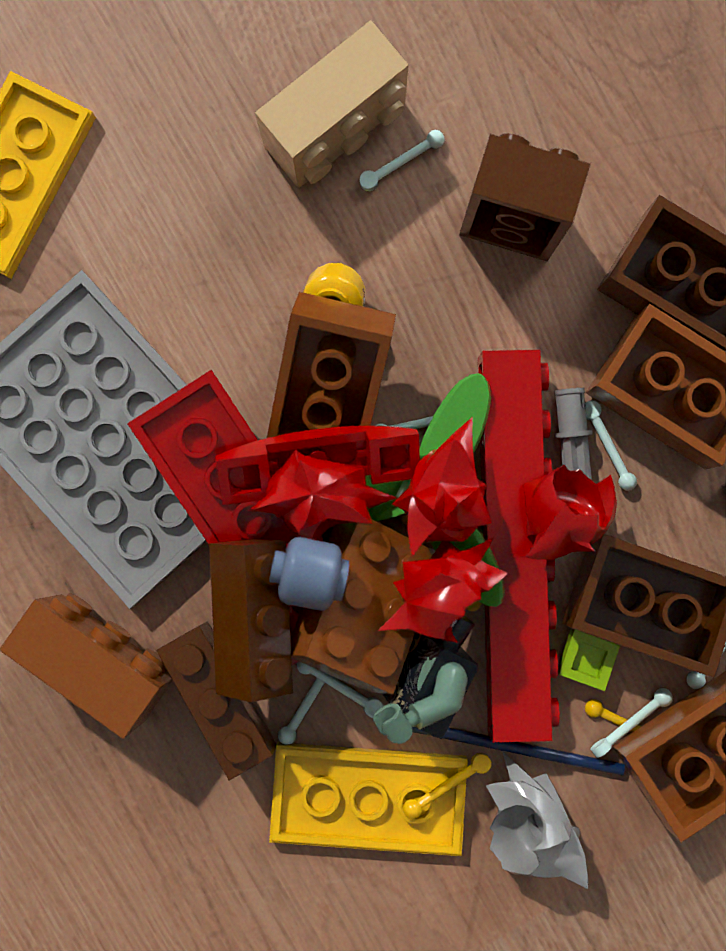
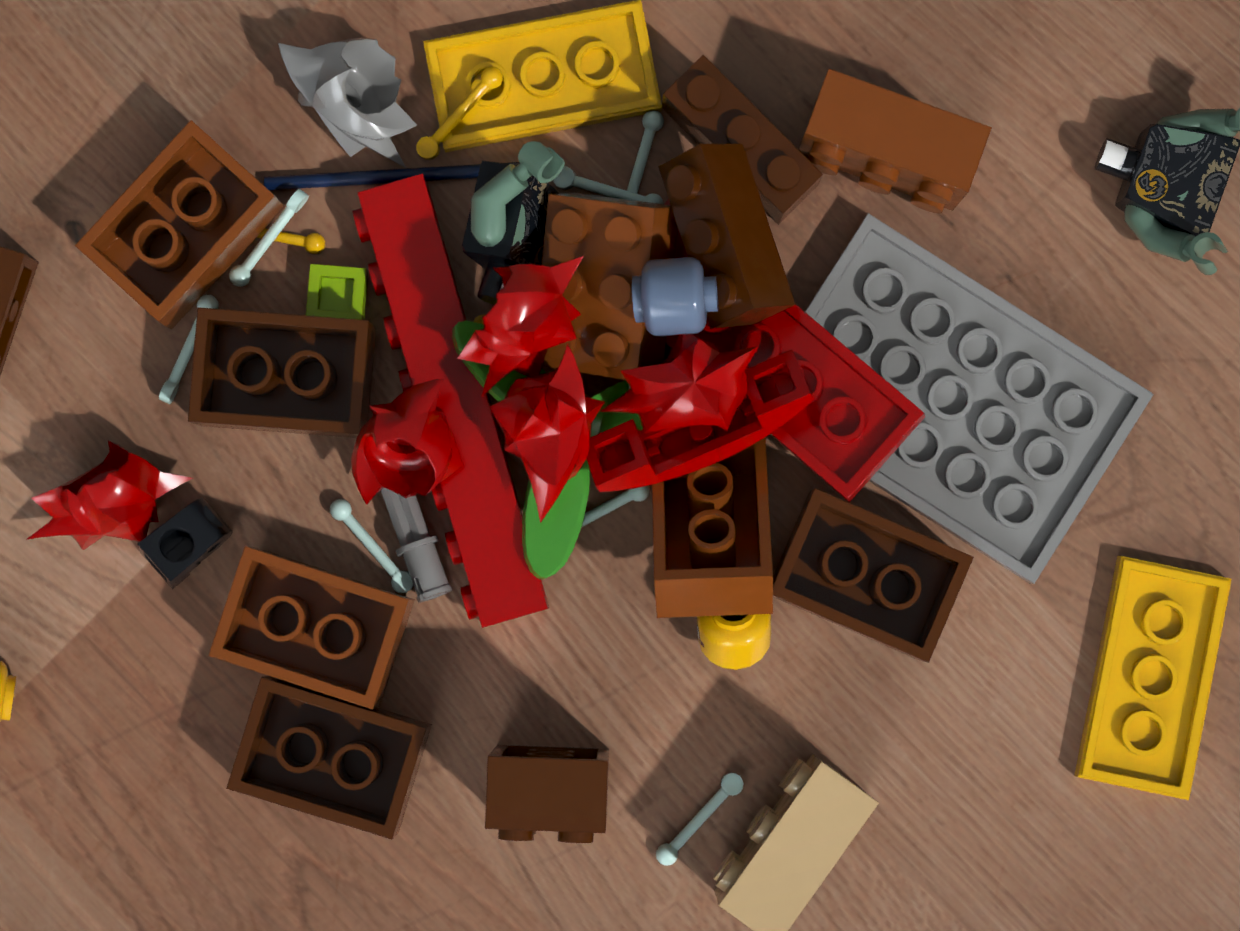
camera: 165 degrees right, 0 degrees up
none -> reddish brown brick [773,488,974,663]

